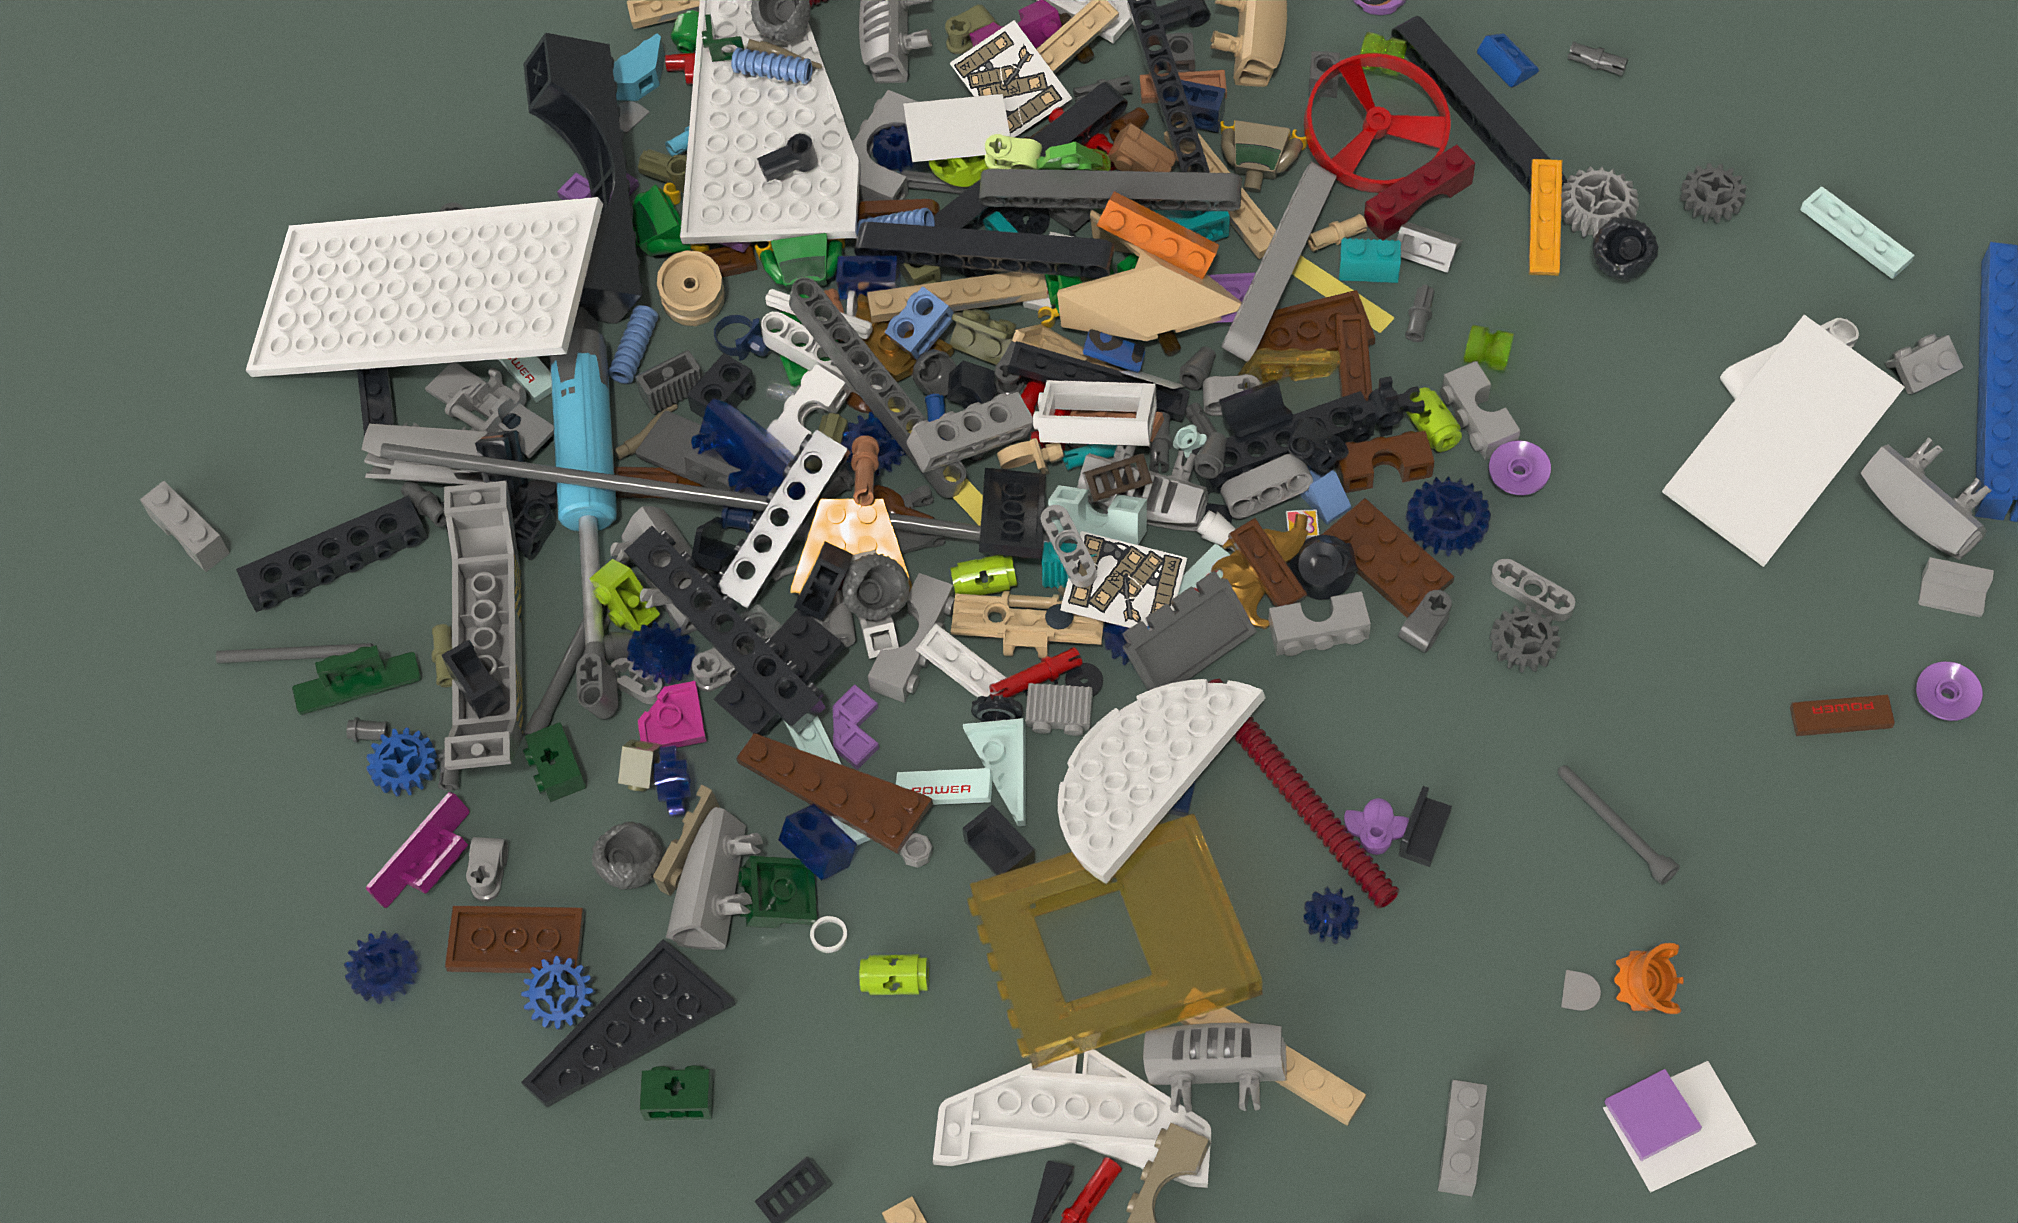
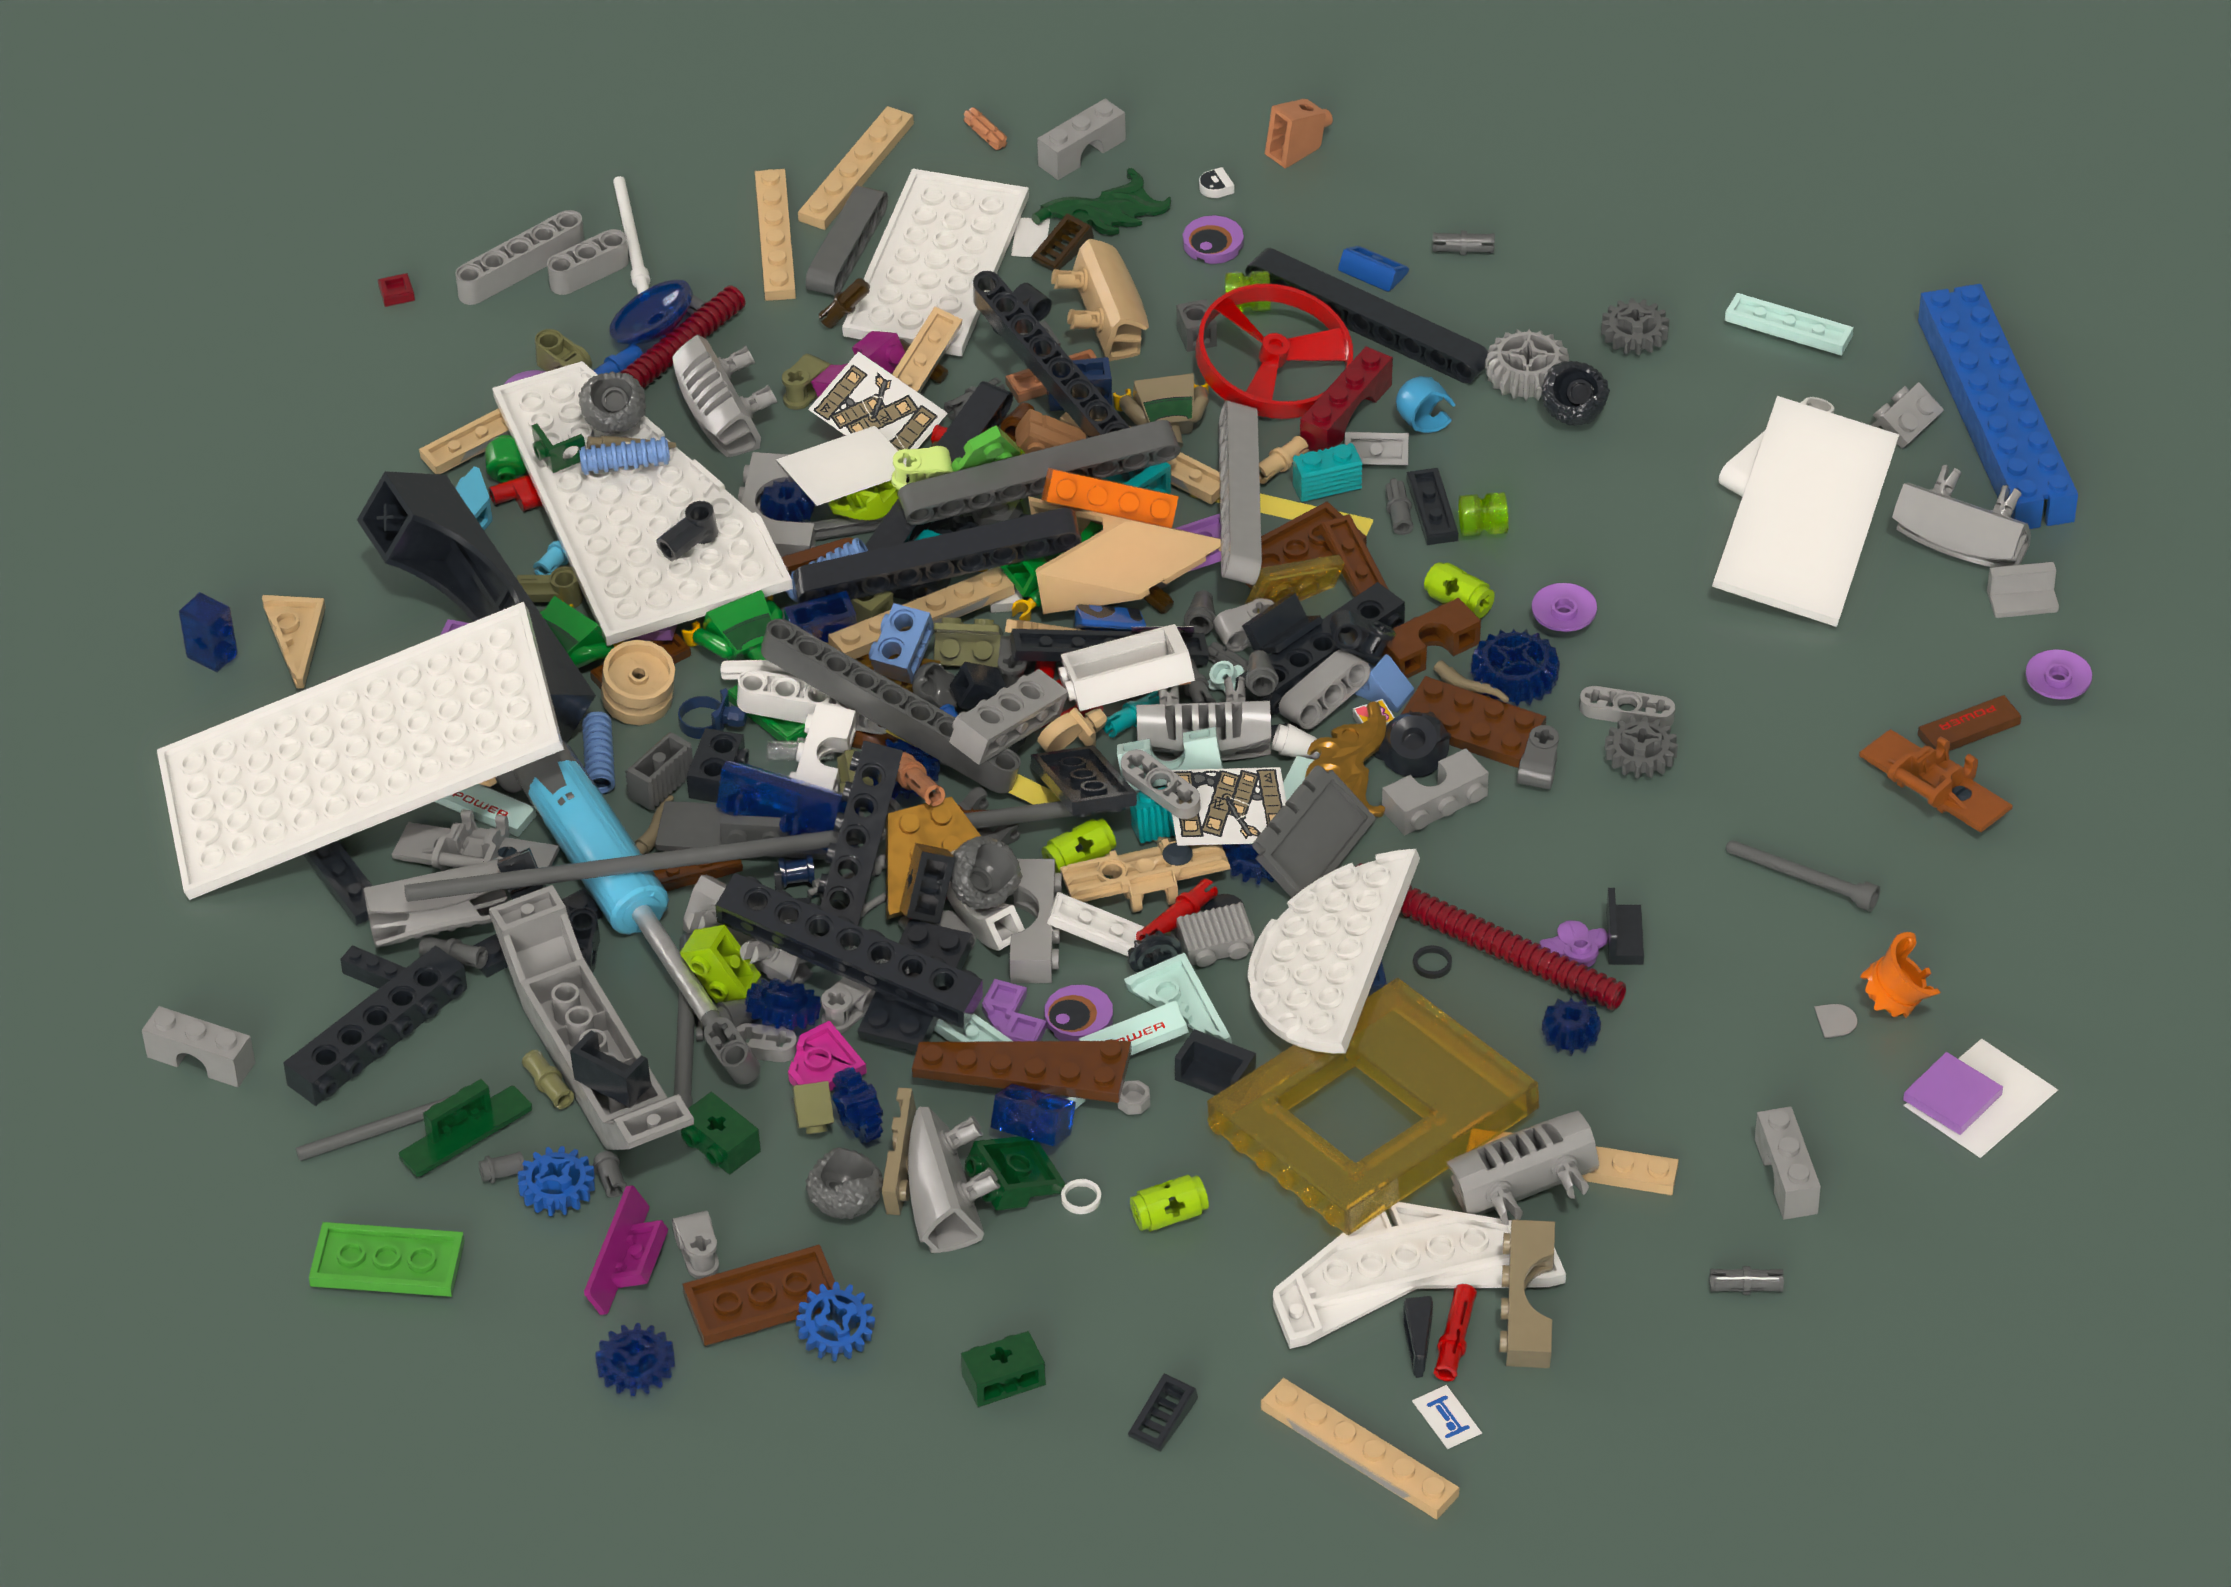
camera: 25 degrees left, 15 degrees down
black wing [521,939,736,1107] -> none
dark brown slope [1082,454,1153,502] -> none
reddish brown tile [1228,518,1307,607] -> none
black pin [1347,376,1425,437] -> none
light grey arch [1440,361,1521,460] -> none
light orange tile [1529,159,1562,276] -> none
none -> clear blue brick [179,592,238,672]
none -> tan wing [262,595,326,688]
none -> bright green plate [309,1222,465,1297]
none -> black piece [340,945,405,989]
none -> tile [1045,985,1113,1041]
none -> dark azure helmet [1396,376,1455,433]
none -> black tile [1407,468,1459,545]
none -> black piece [1413,945,1452,979]
none -> dark tan animal [1433,660,1509,702]
none -> dark orange piece [1859,729,2013,832]

